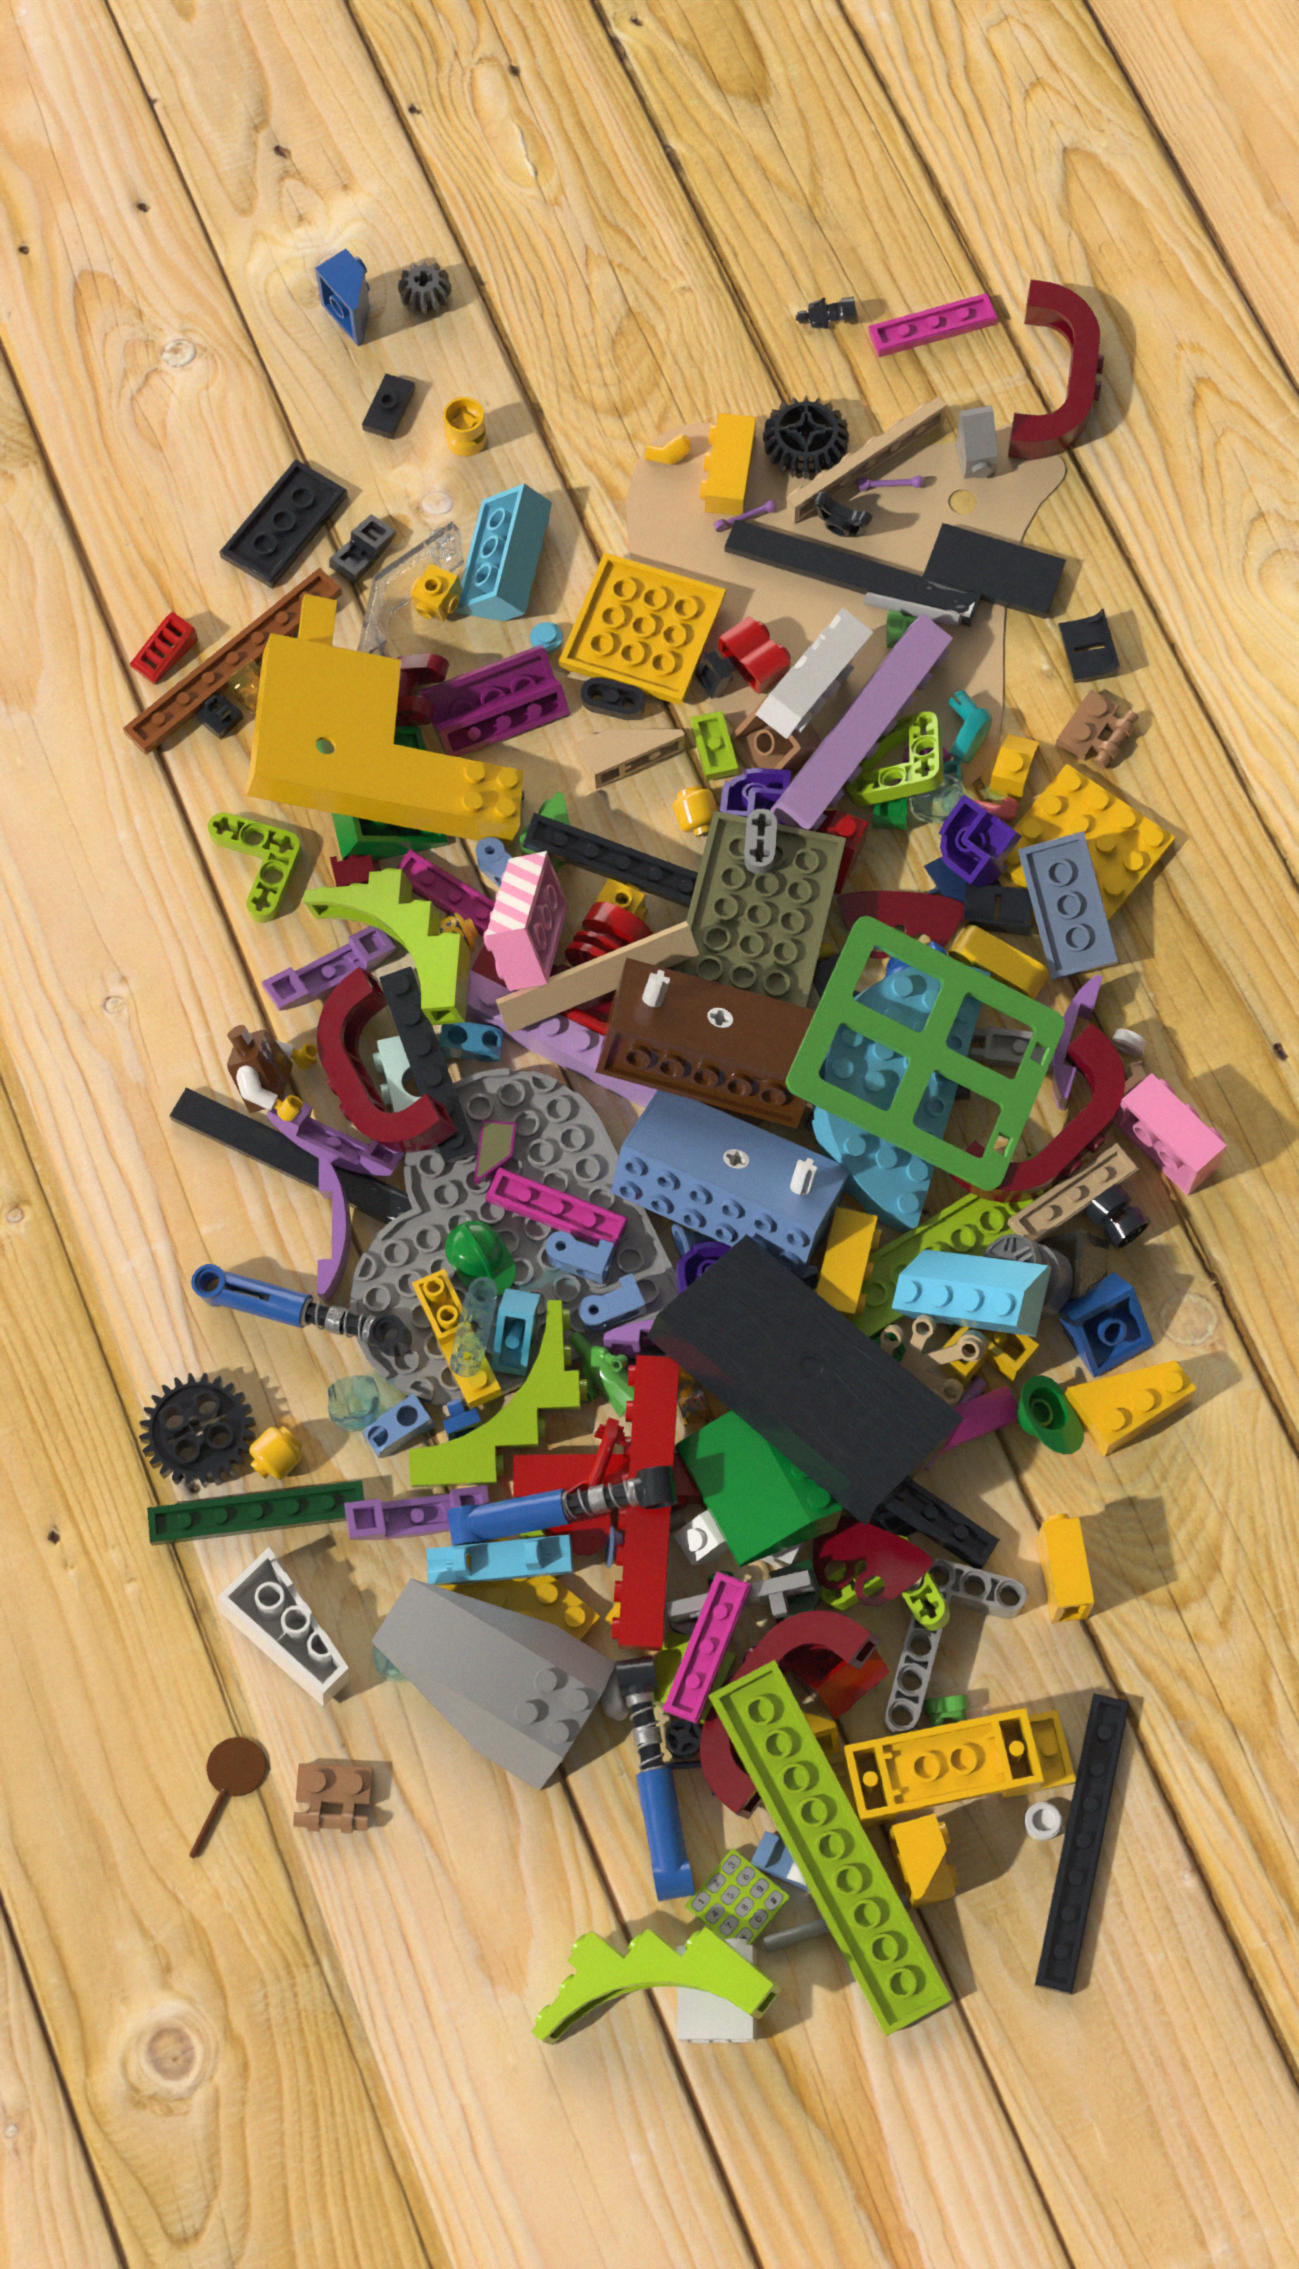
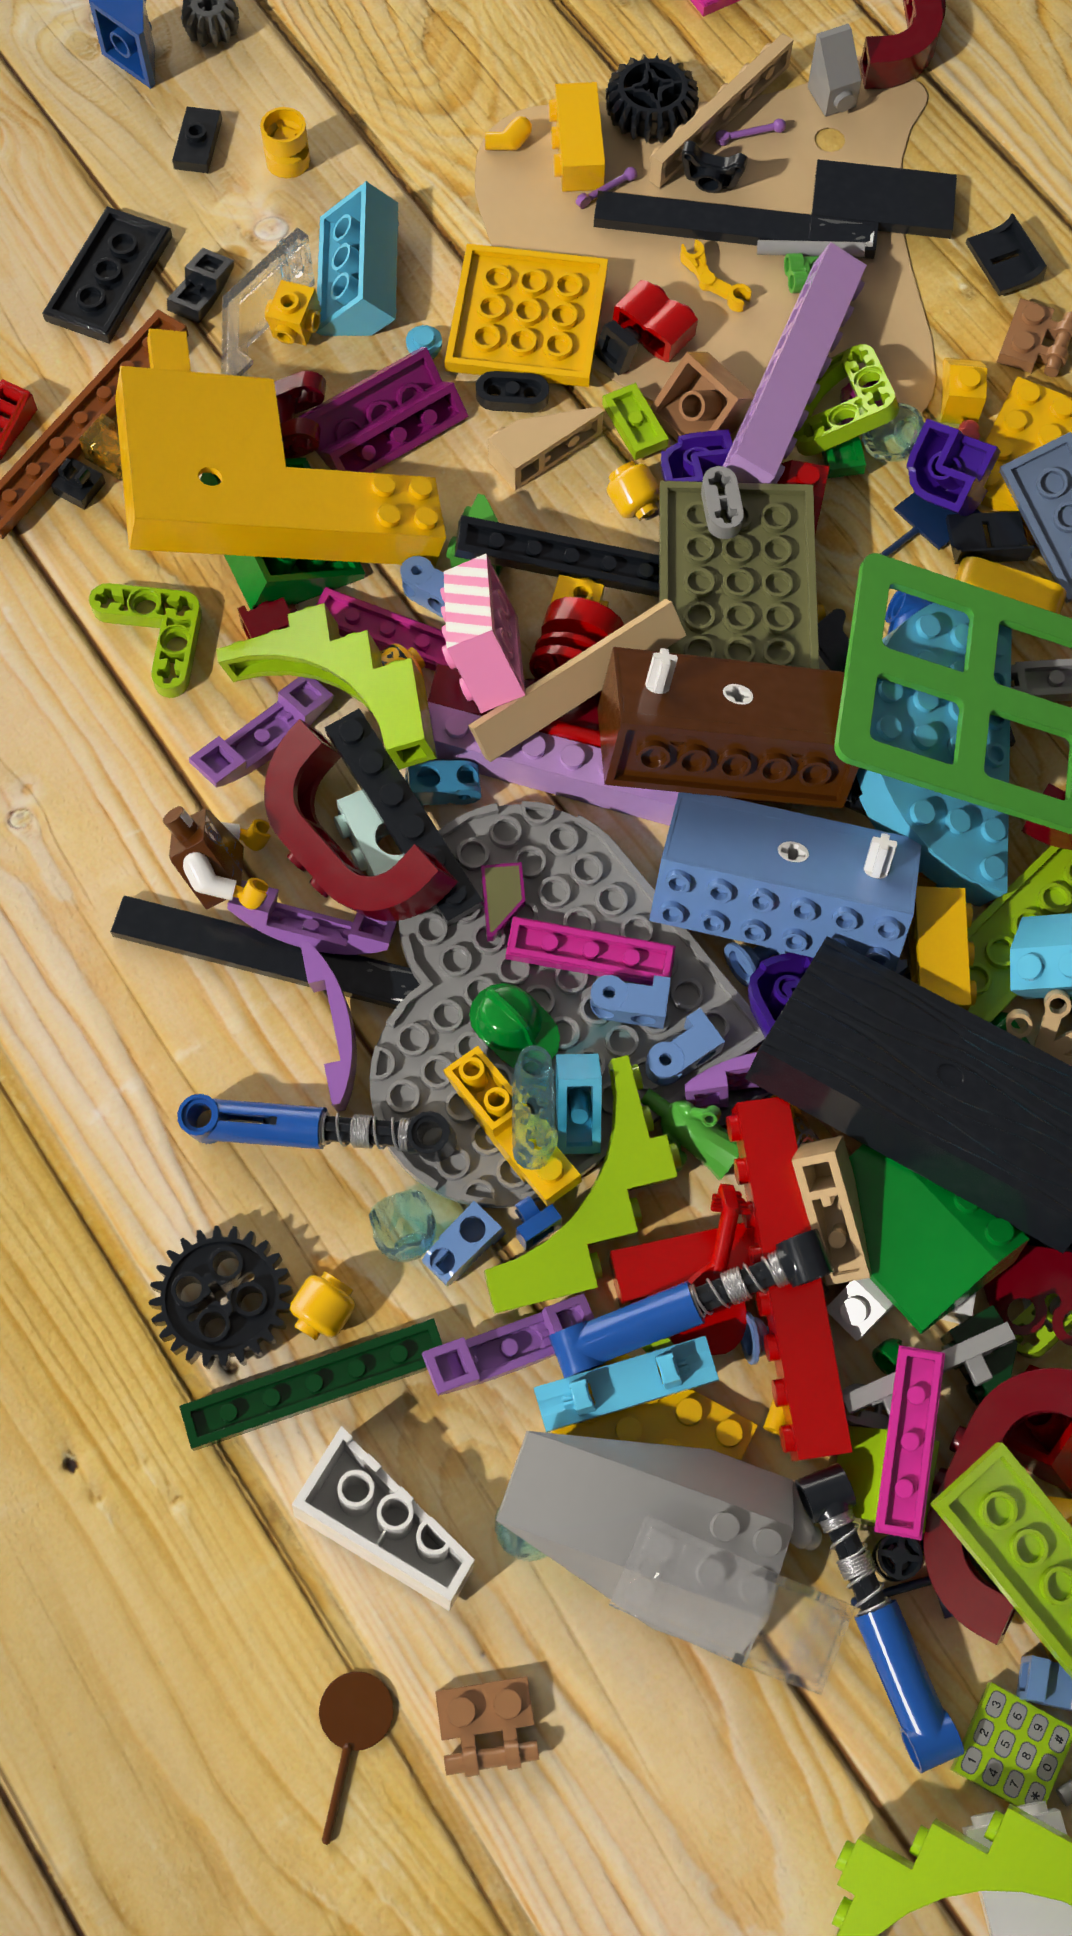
camera: 15 degrees left, 0 degrees up
white wedge [755,607,873,739] -> none
dark red piece [837,890,963,959] -> none
teal arm [943,690,992,786] -> none
none -> clear windscreen [609,1514,855,1695]
none -> yellow piece [680,239,752,312]
none -> tan slope [792,1135,872,1286]

